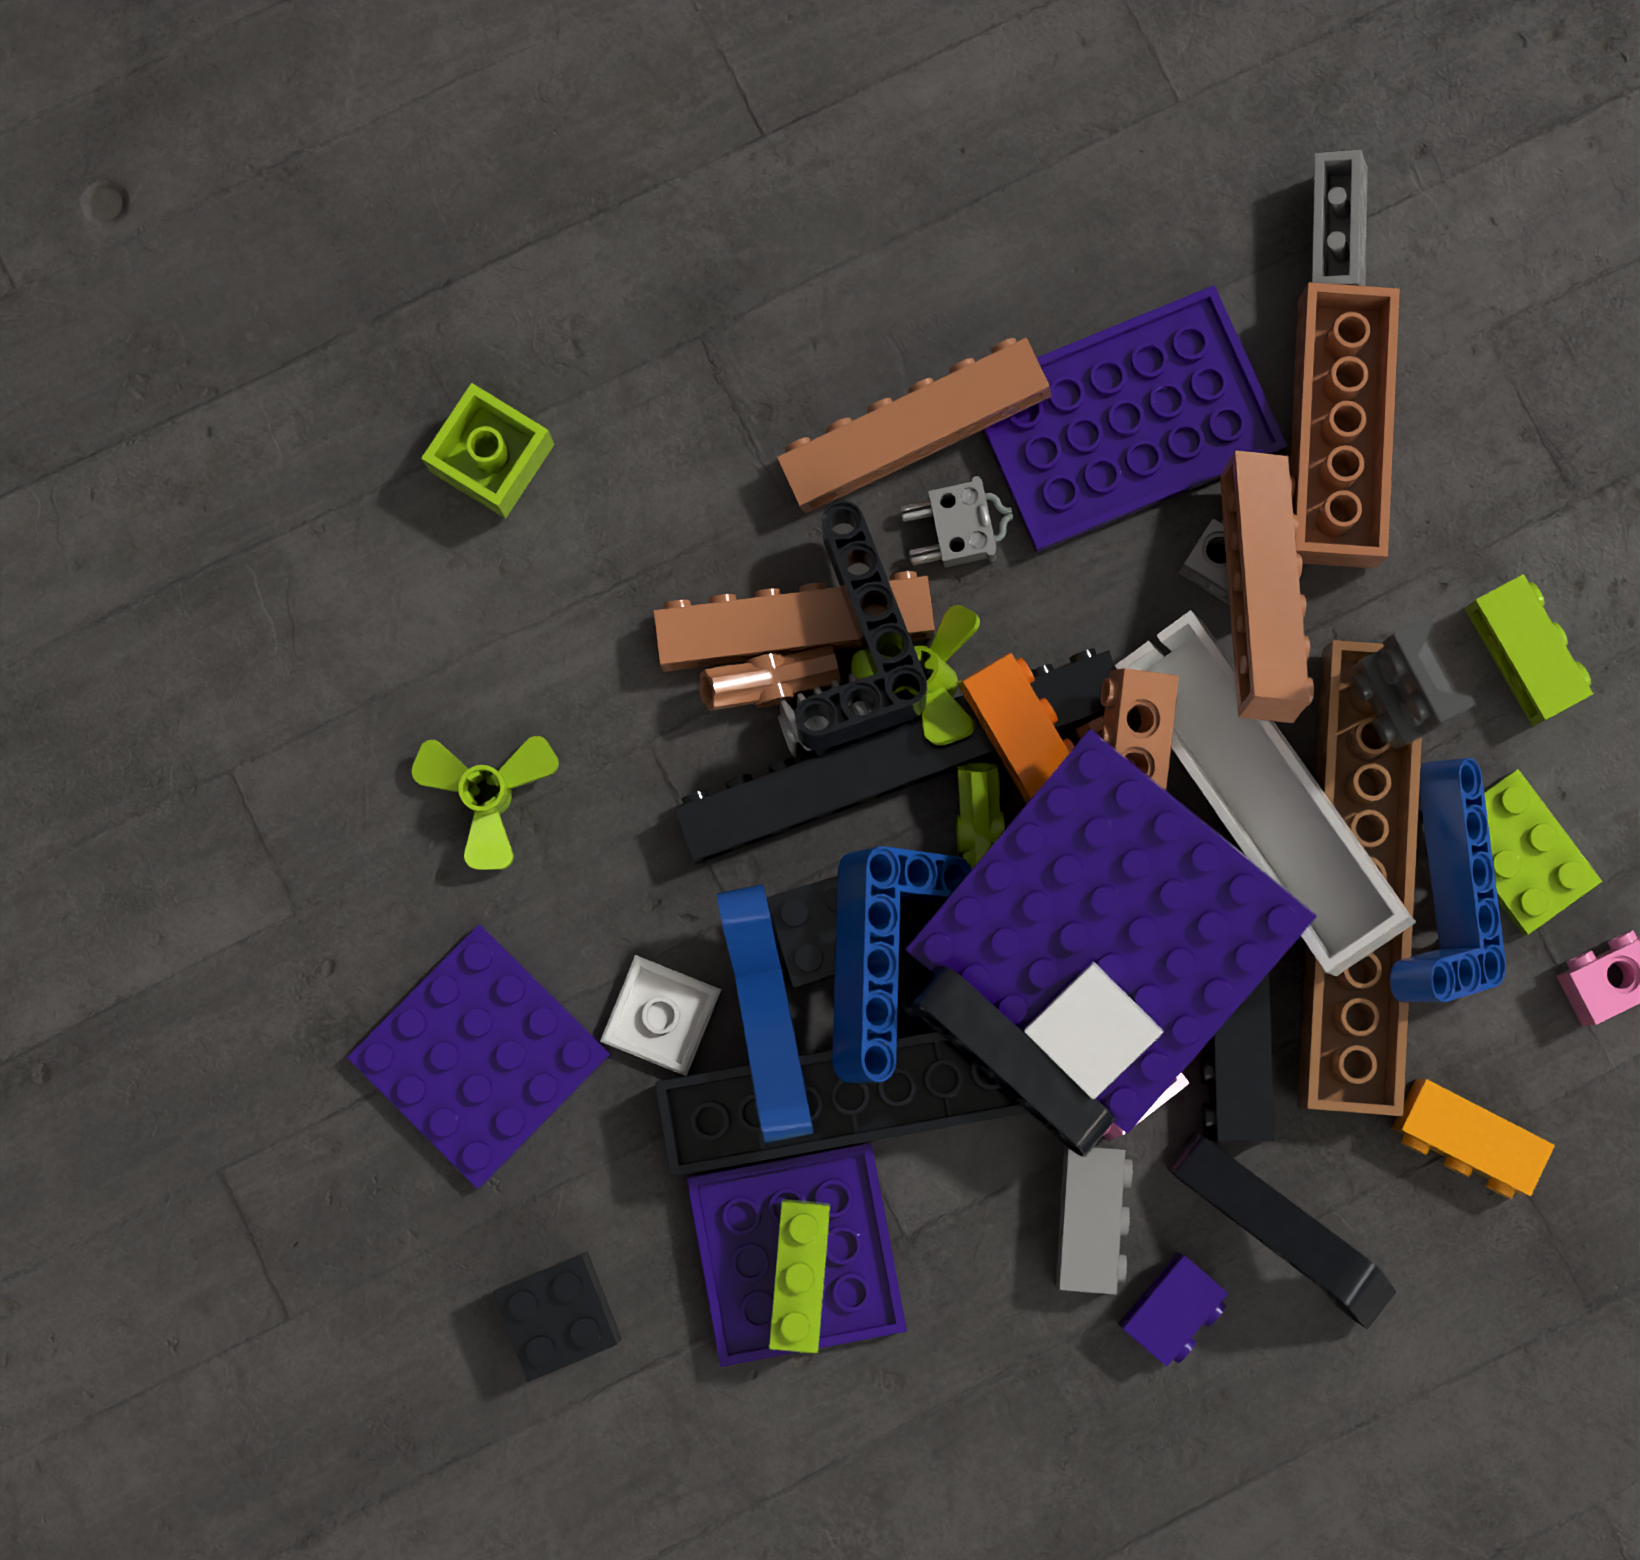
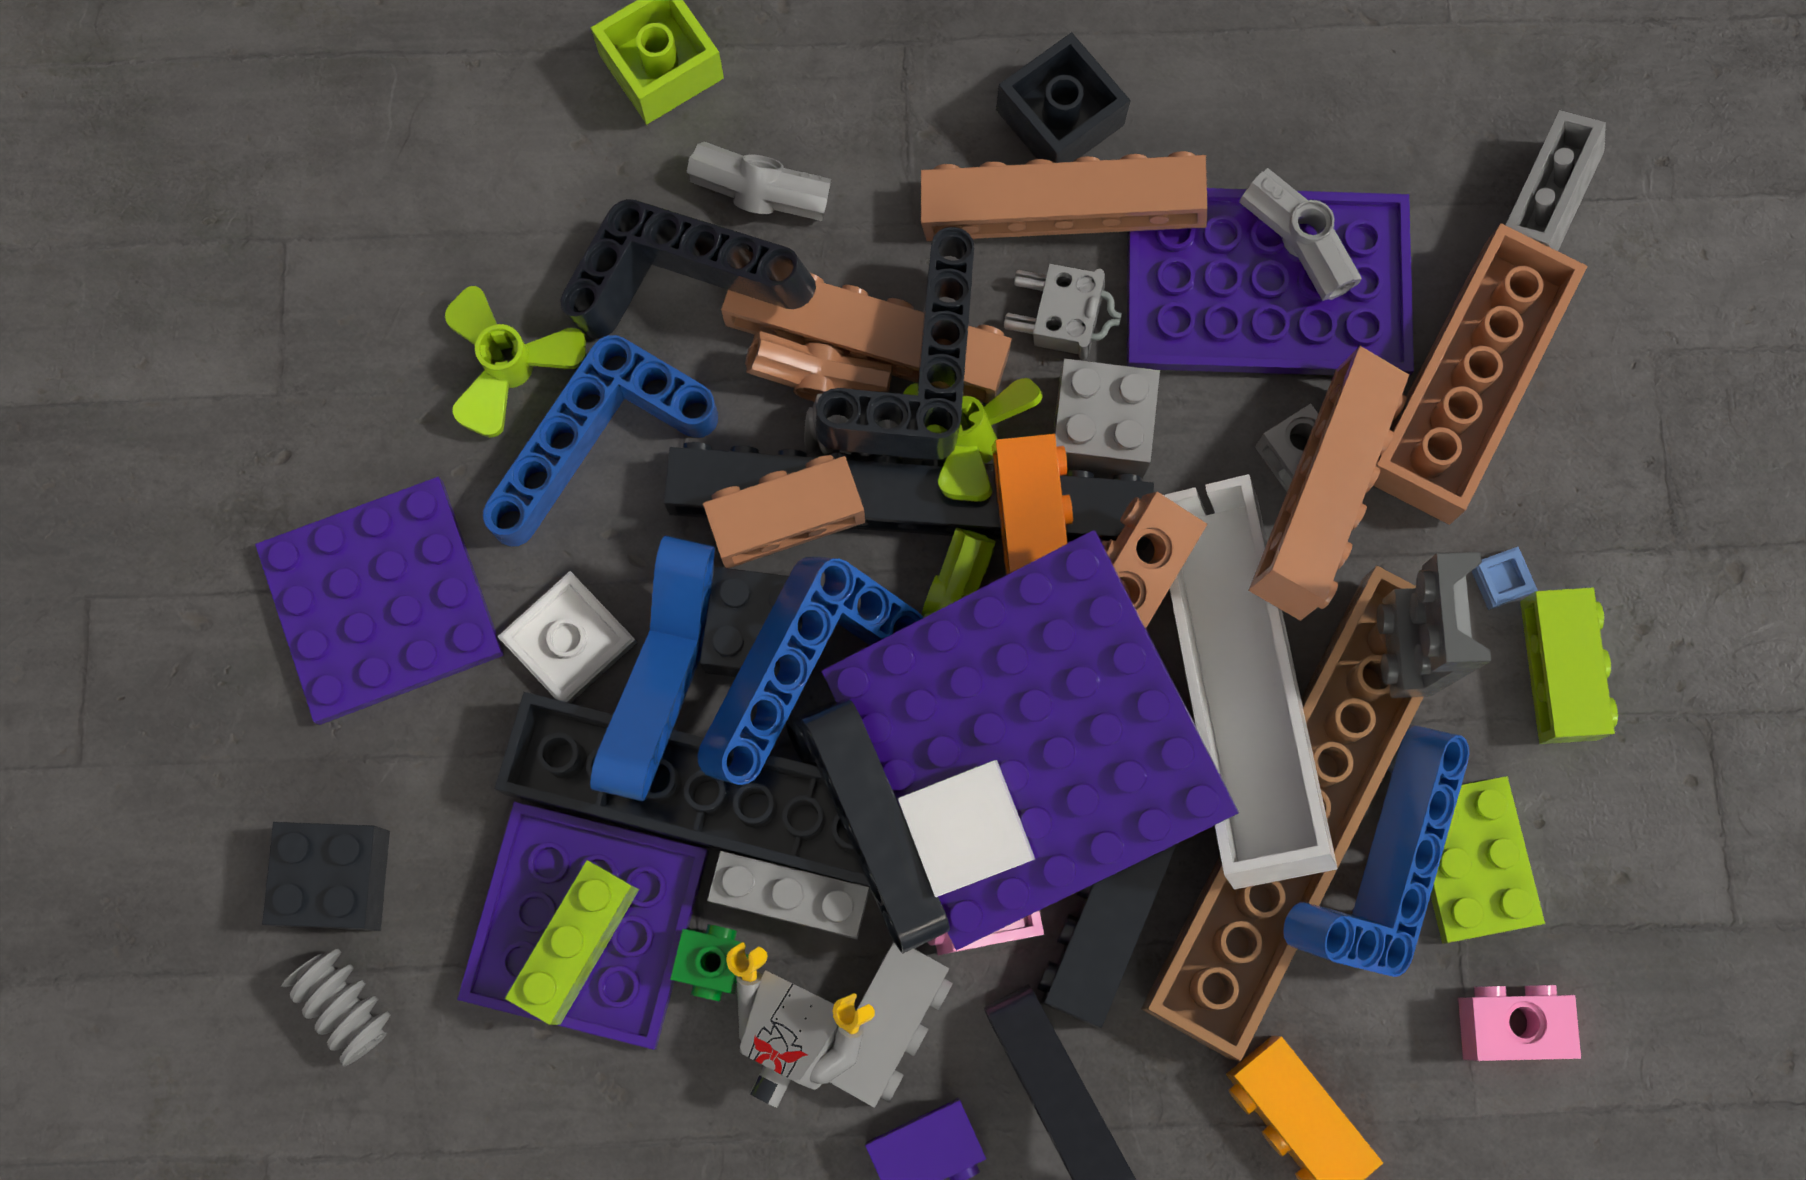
camera: 20 degrees right, 5 degrees down
none -> light grey piece [281,949,391,1066]
none -> blue beam [483,335,718,546]
none -> black beam [560,199,816,339]
none -> green brick [670,924,749,1001]
none -> light grey piece [687,142,831,221]
none -> nougat brick [703,455,865,568]
none -> light grey brick [707,851,870,940]
none -> light grey torso [726,942,875,1108]
none -> black brick [996,32,1131,163]
none -> light grey brick [1053,359,1160,478]
none -> light grey piece [1239,168,1362,301]
none -> medium blue tile [1472,547,1538,610]

